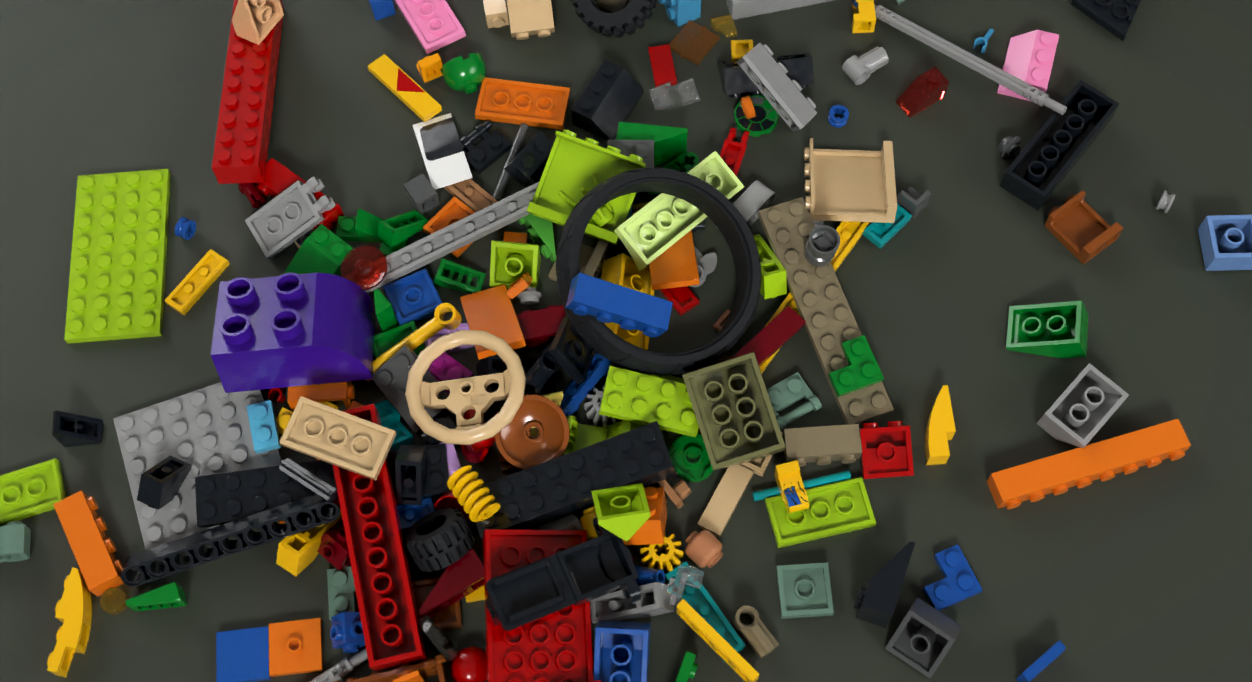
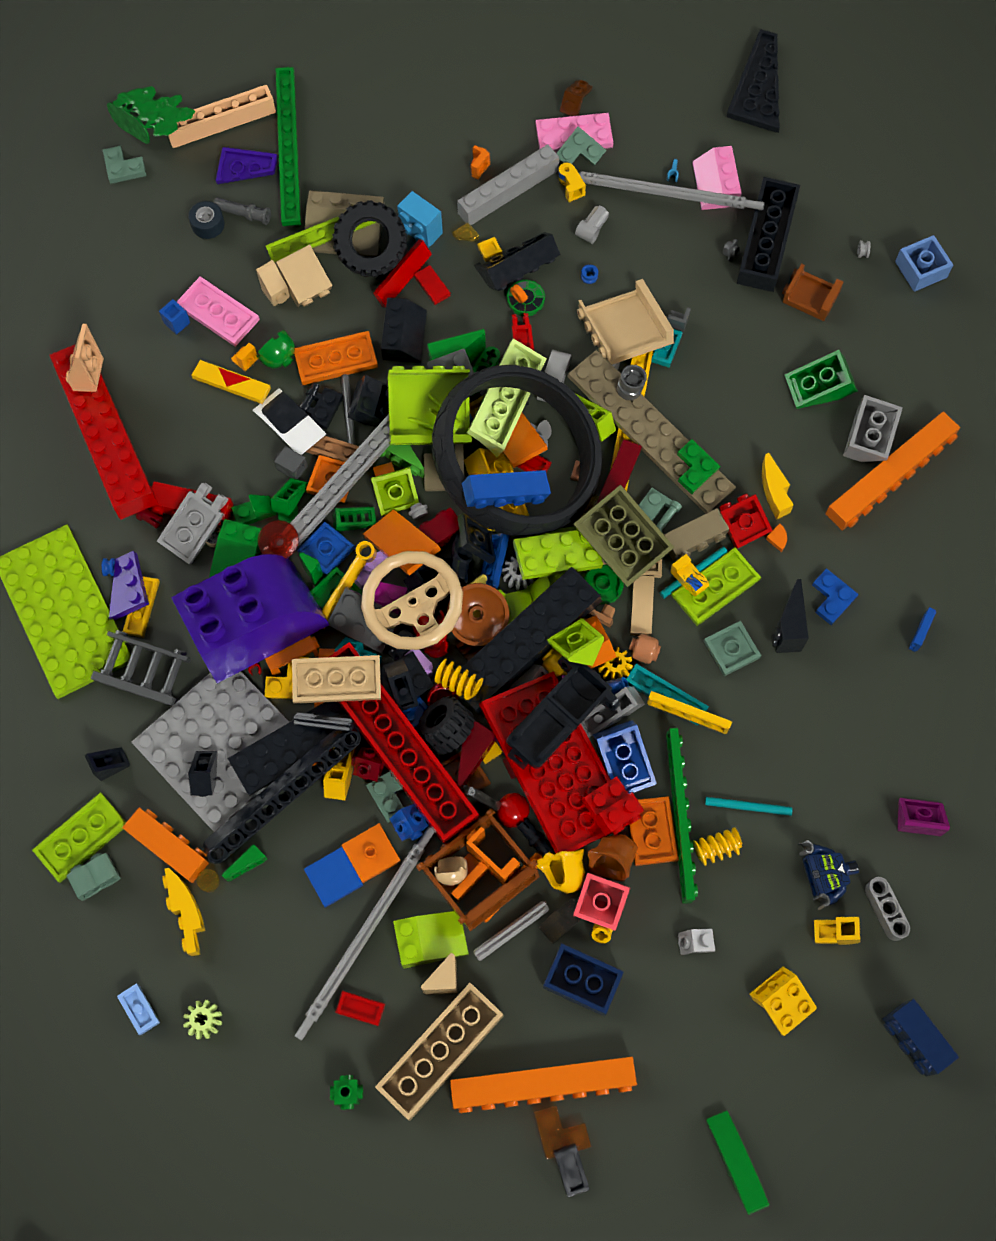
camera: 25 degrees left, 5 degrees up
medium azure plate [246,400,281,454] -> none
orange tile [506,272,533,300] -> none
clear slope [649,78,701,110] -> none
clear bracket [667,565,704,606] -> none
clear orange piece [670,20,720,65] -> none
dark tan piece [733,605,779,659] -> none
light grey slope [736,43,817,132] -> none
dark grey slope [885,598,963,679] -> none
clear red slope [896,67,949,118] -> none
none -> dark grey fence [90,630,191,706]
none -> wing [109,551,149,621]
none -> red tile [373,240,432,308]
none -> orange tile [766,523,787,552]

